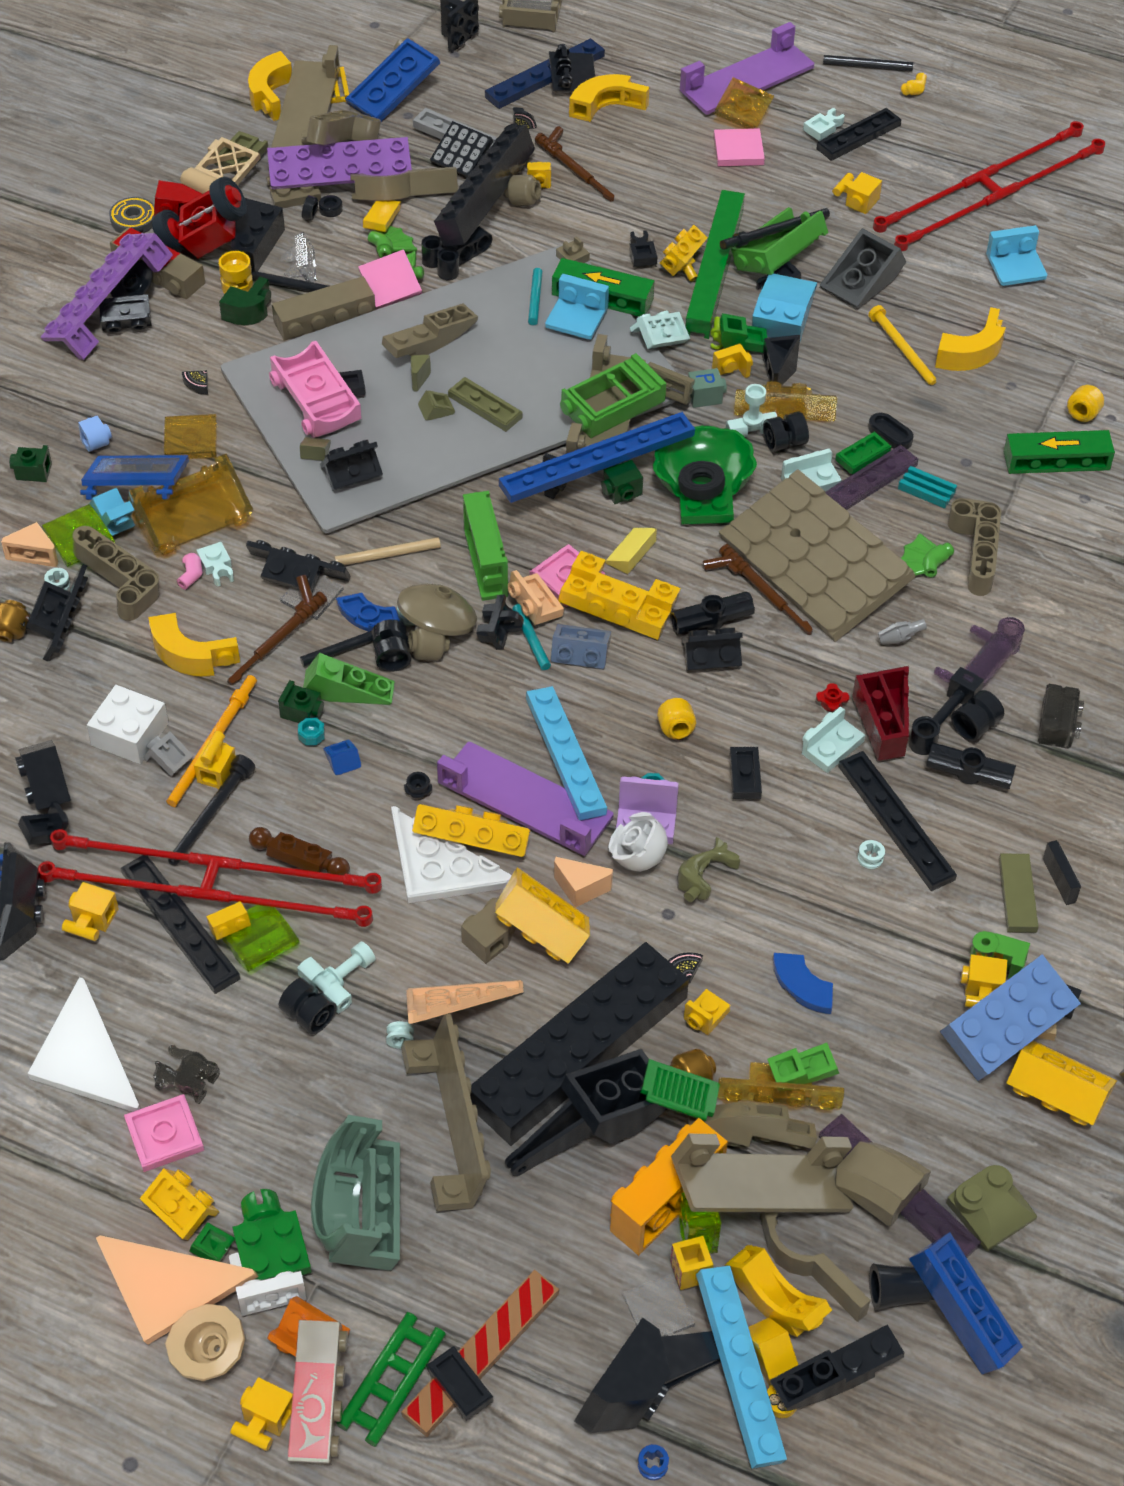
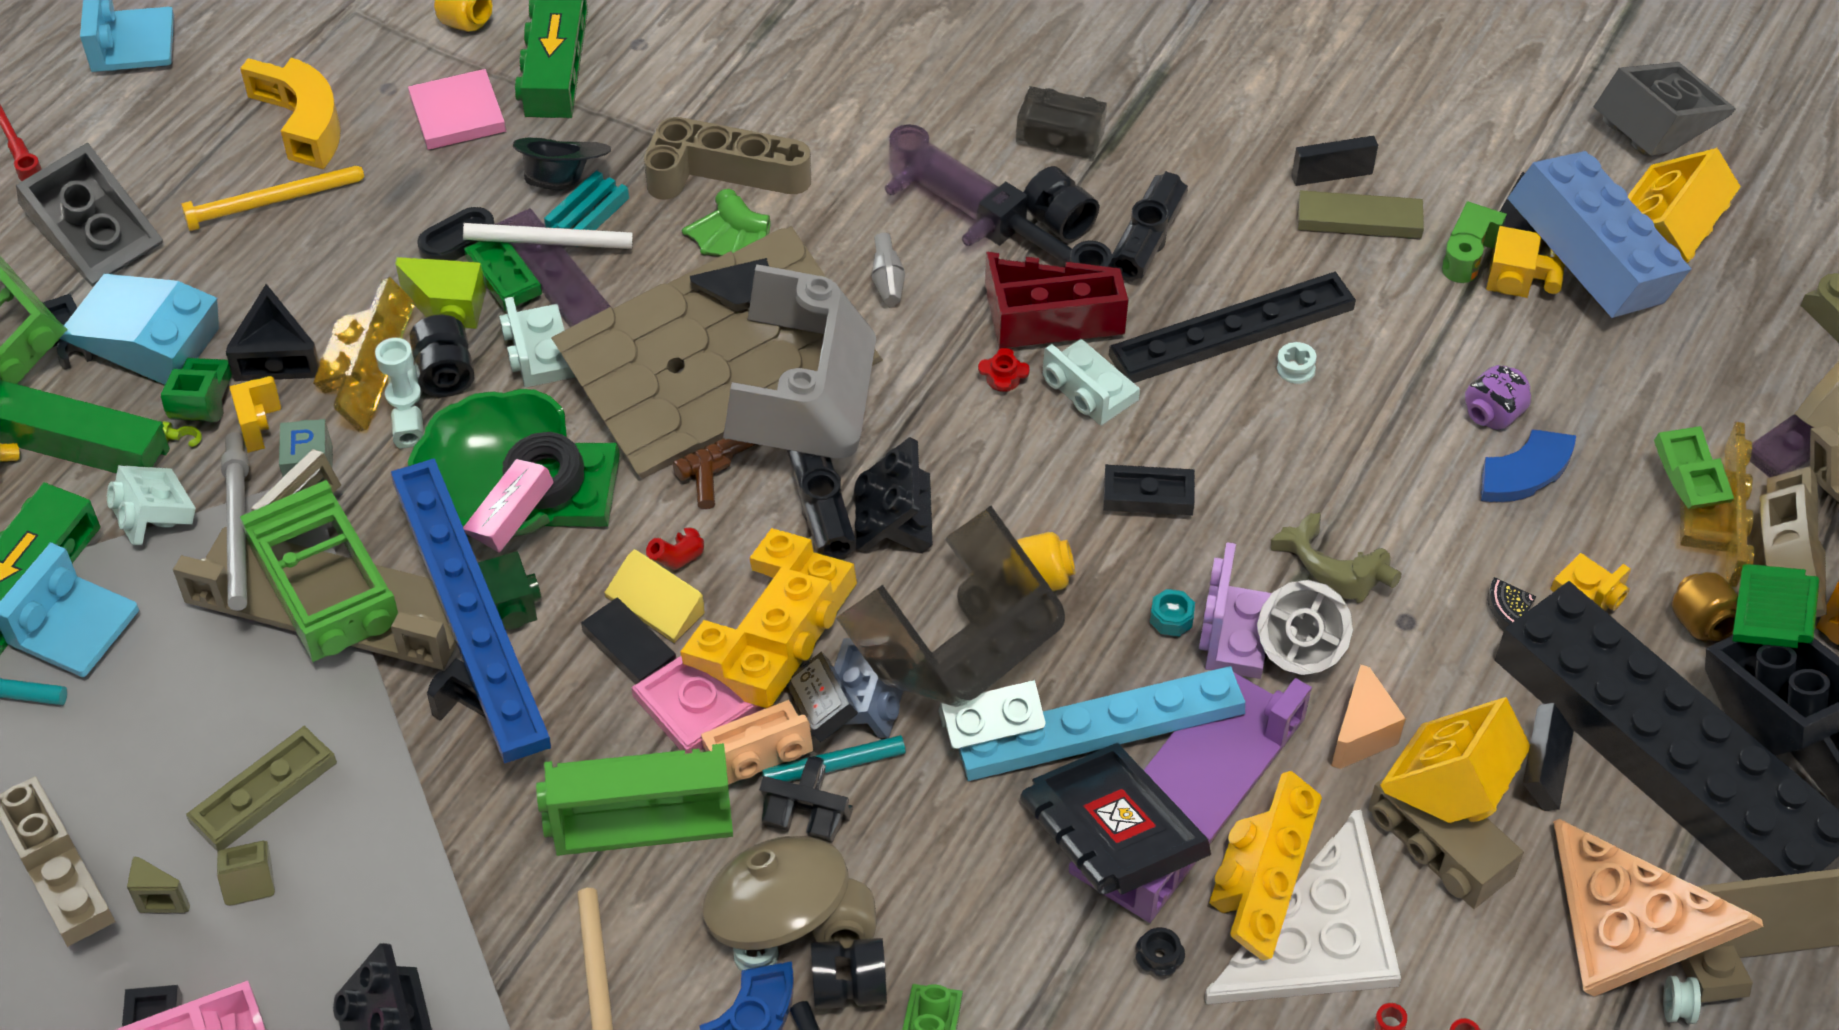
camera: 85 degrees left, 0 degrees up
none -> light grey bar [221,432,249,611]
none -> lime slope [395,257,486,329]
none -> bright pink tile [408,69,506,150]
none -> white bar [463,223,632,249]
none -> bright pink slope [463,459,554,553]
none -> black piece [513,137,611,190]
none -> black tile [581,597,677,684]
none -> red arm [646,527,704,570]
none -> black tile [690,258,769,312]
none -> light grey windscreen [723,264,876,458]
none -> tile [787,651,858,743]
none -> clear smoke windscreen [836,506,1065,707]
none -> light aqua bracket [938,680,1046,749]
none -> black hinge [1020,742,1211,895]
none -> medium lavender head [1465,365,1531,430]
none -> black tile [1523,703,1574,811]

